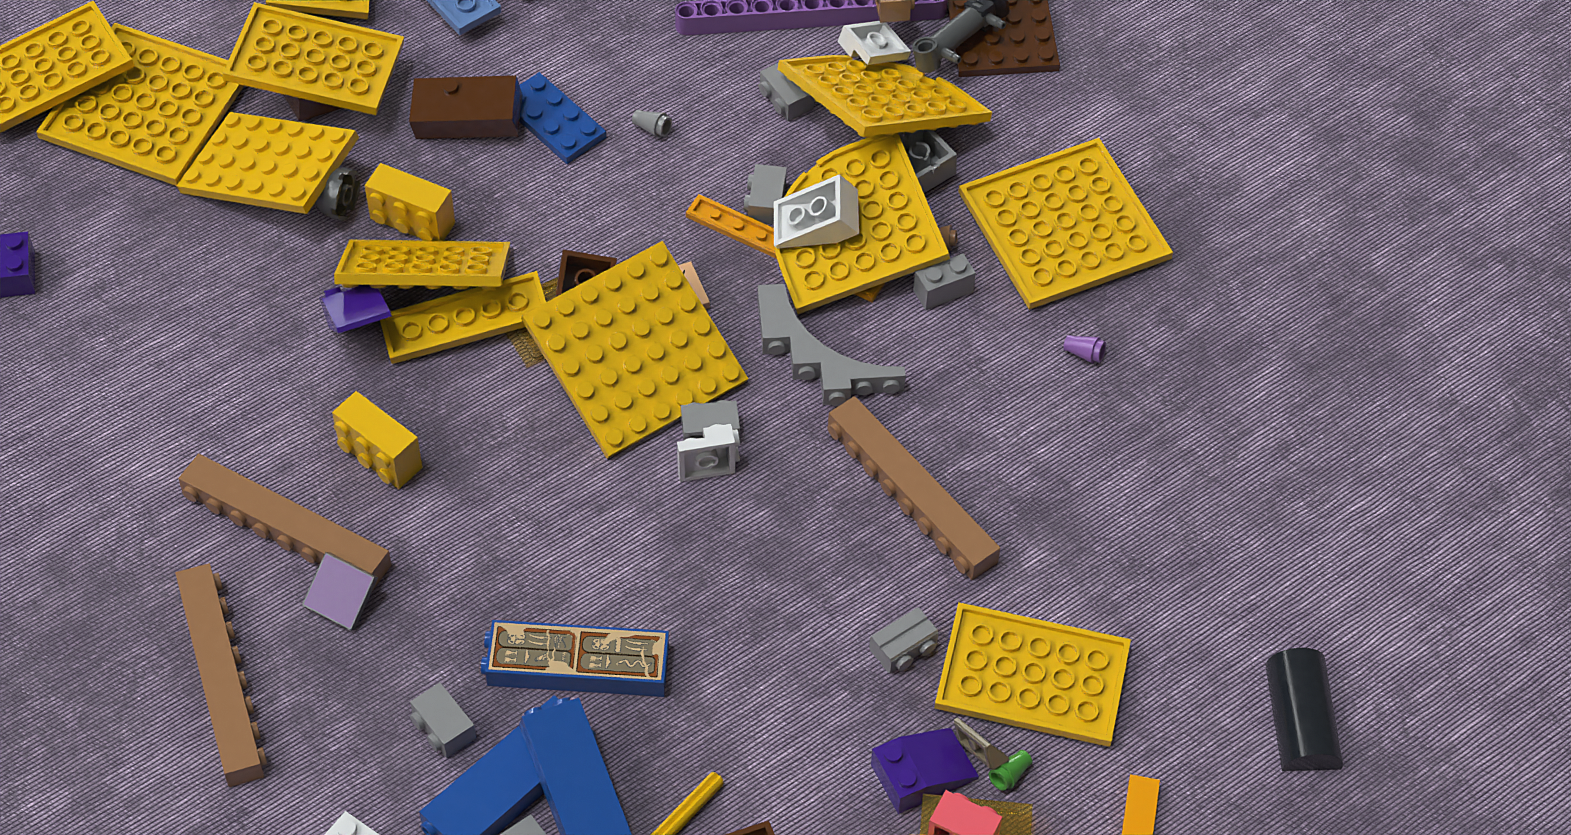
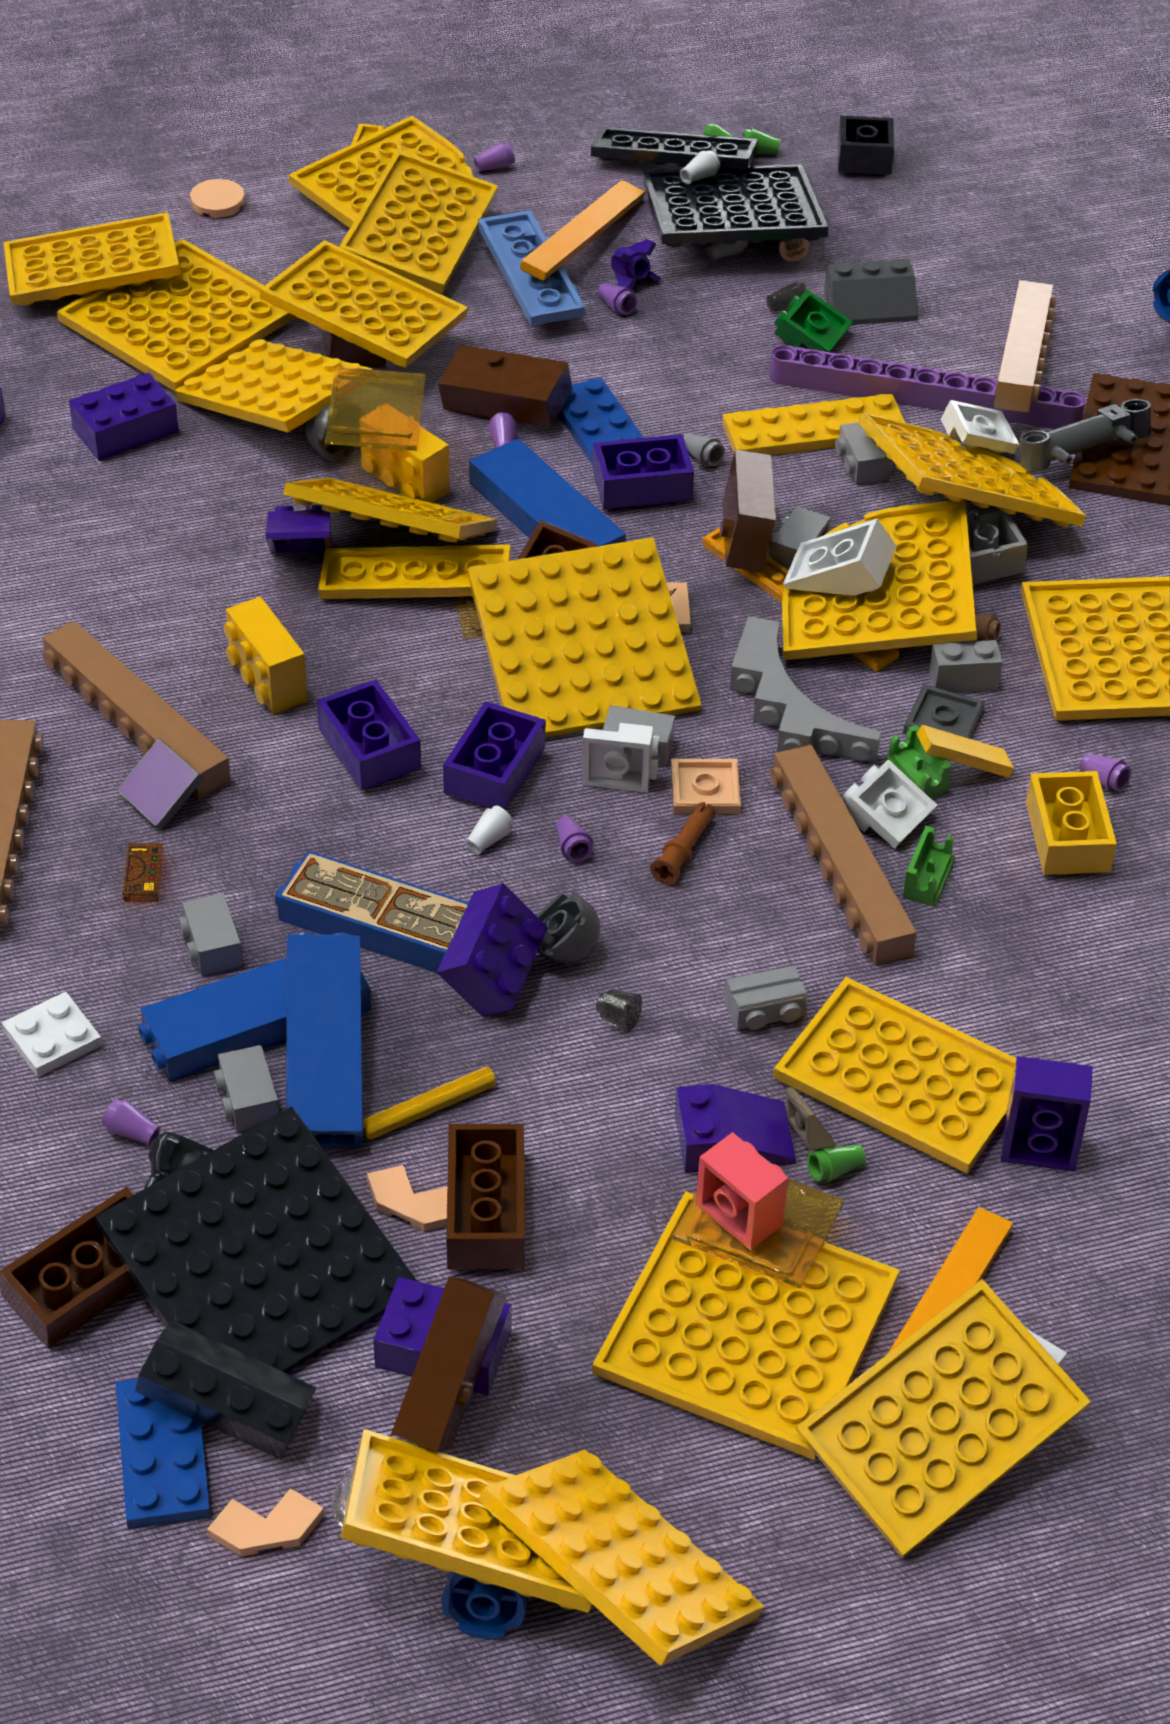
camera: 20 degrees right, 10 degrees down
none -> dark purple brick [69,373,179,461]
none -> clear orange tile [122,843,164,902]
none -> dark purple brick [317,679,421,790]
none -> clear yellow piece [325,367,426,451]
none -> dark purple brick [437,883,548,1017]
none -> dark purple brick [443,701,546,810]
none -> white cone [465,806,514,855]
none -> blue brick [469,438,626,546]
none -> medium lavender cone [488,413,518,448]
none -> dark grey cylinder [537,892,601,964]
none -> medium lavender cone [556,816,593,862]
none -> dark purple brick [593,434,694,509]
none -> clear smoke hat [596,989,643,1032]
none -> dark orange pin [650,802,716,885]
none -> light nougat tile [671,759,741,814]
none -> reddish brown brick [720,449,776,572]
none -> yellow plate [722,394,906,455]
none -> white plate [841,760,937,849]
none -> bright green hinge [885,725,952,798]
none -> dark grey tile [903,684,985,739]
none -> bright green hinge [903,826,955,907]
none -> yellow tile [916,725,1014,777]
none -> dark purple brick [1001,1056,1093,1172]
none -> yellow brick [1026,771,1117,875]

